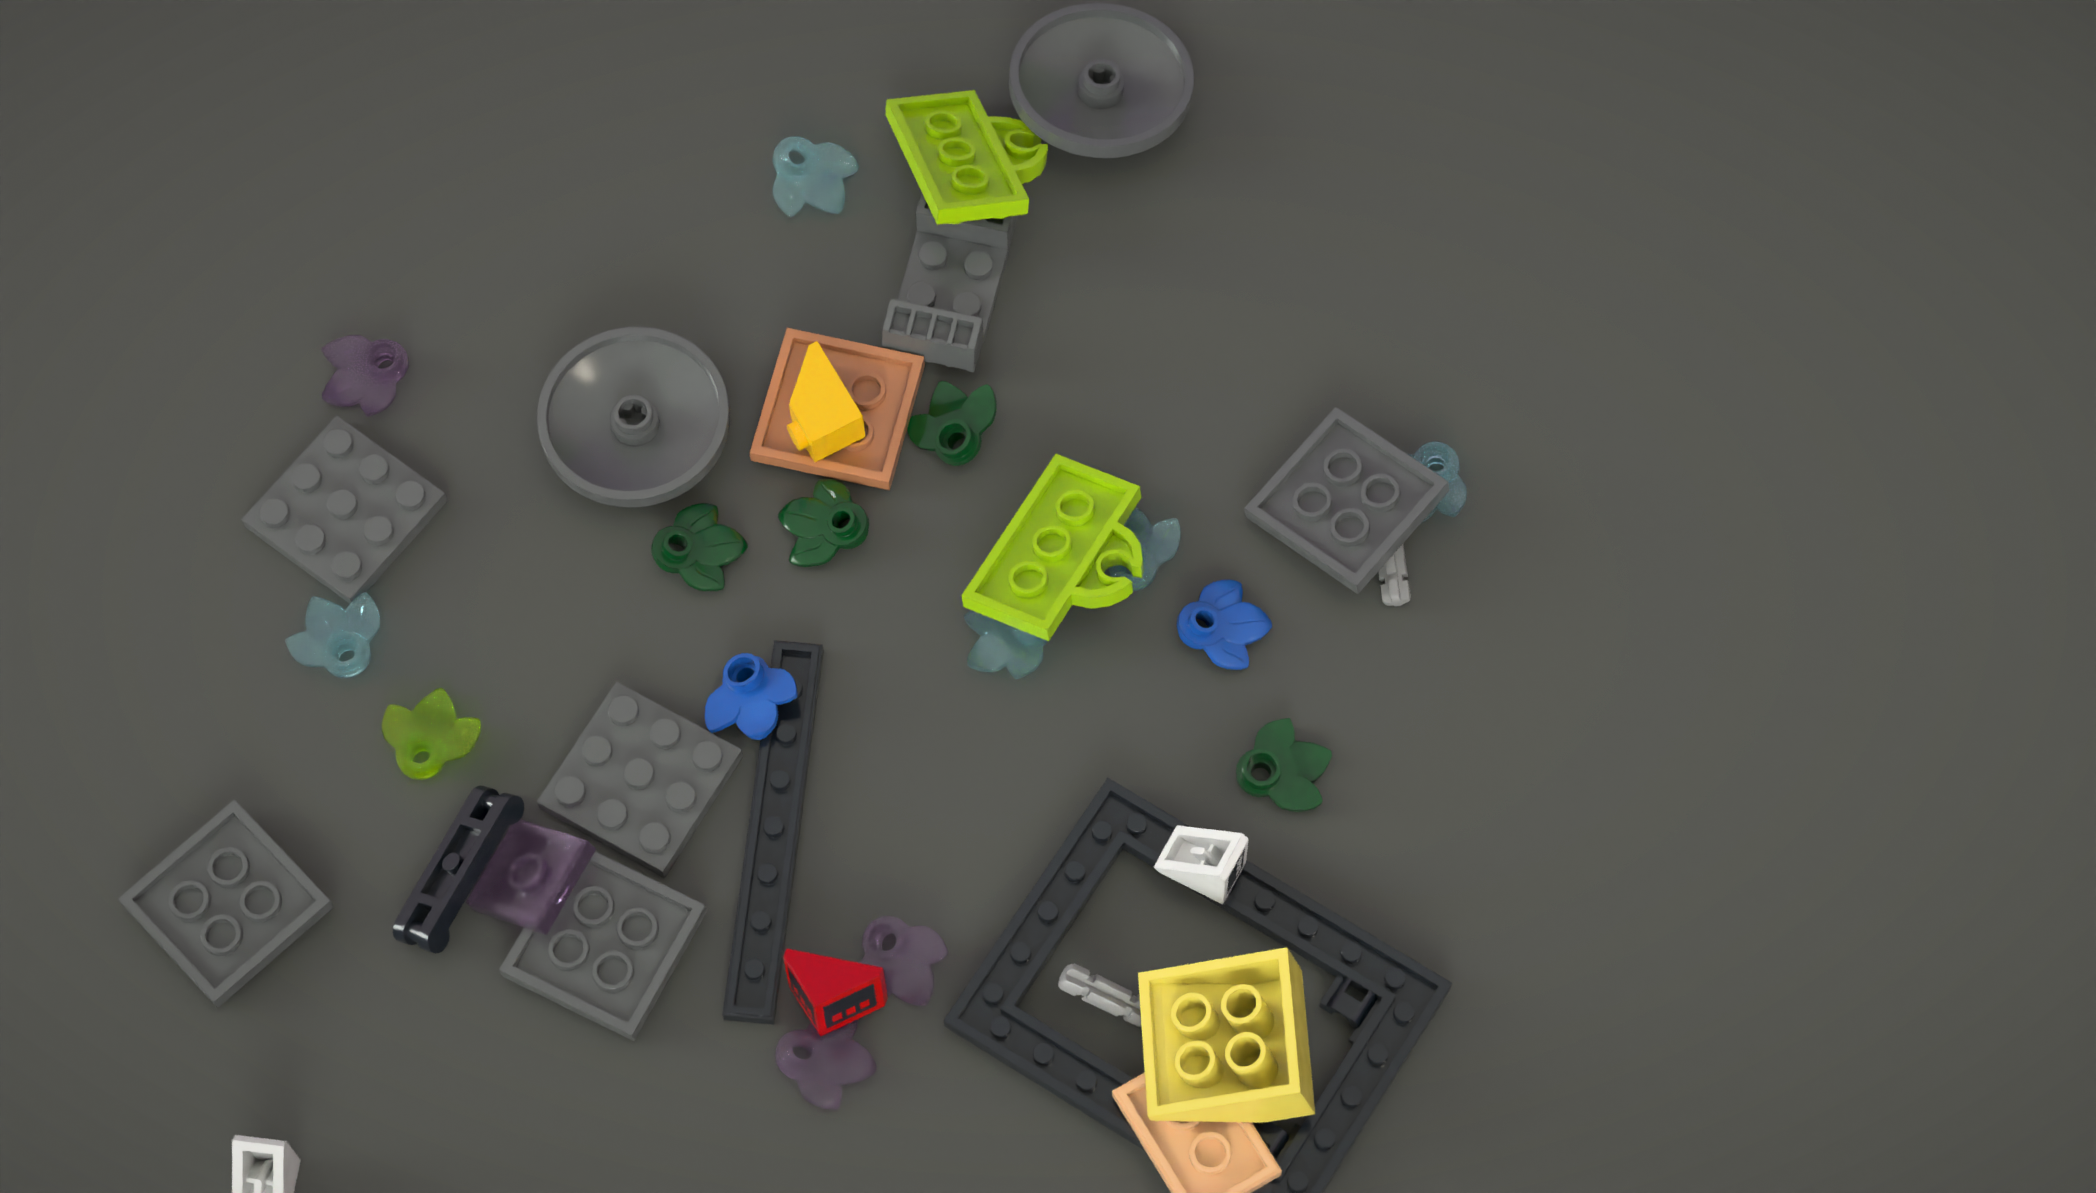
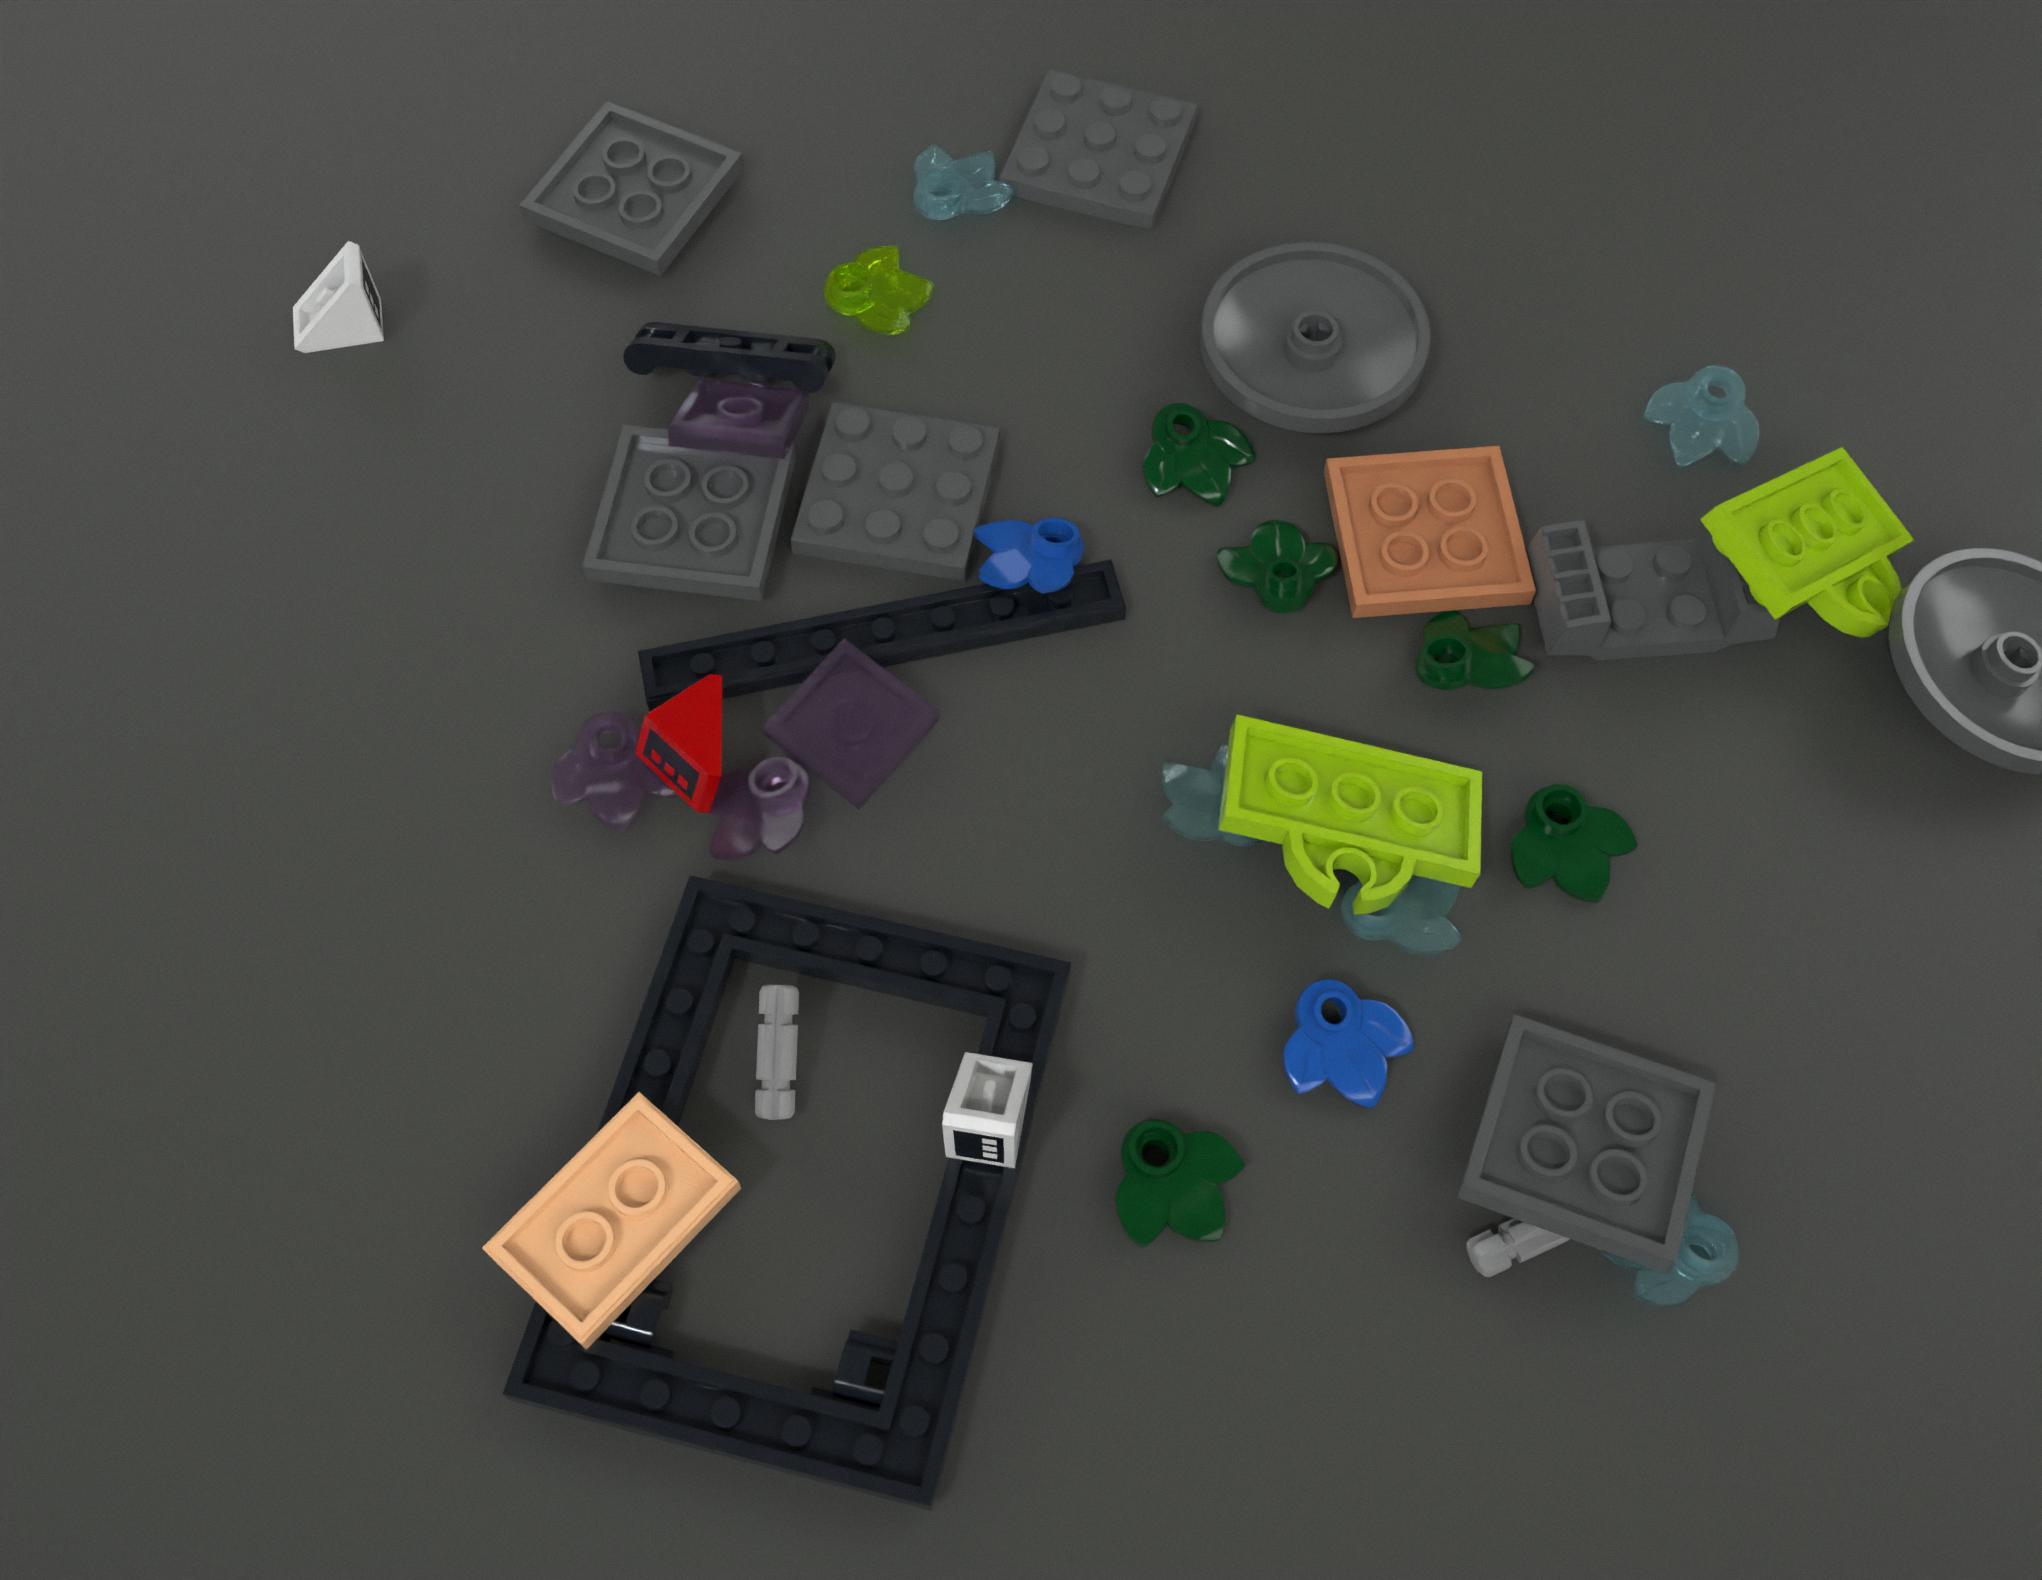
camera: 70 degrees right, 5 degrees down
clear purple plate [322,335,409,417] -> none
yellow slope [787,341,866,463] -> none
light yellow slope [1138,947,1315,1122] -> none
none -> clear purple tile [762,638,939,810]
none -> dark green plate [1510,784,1638,903]

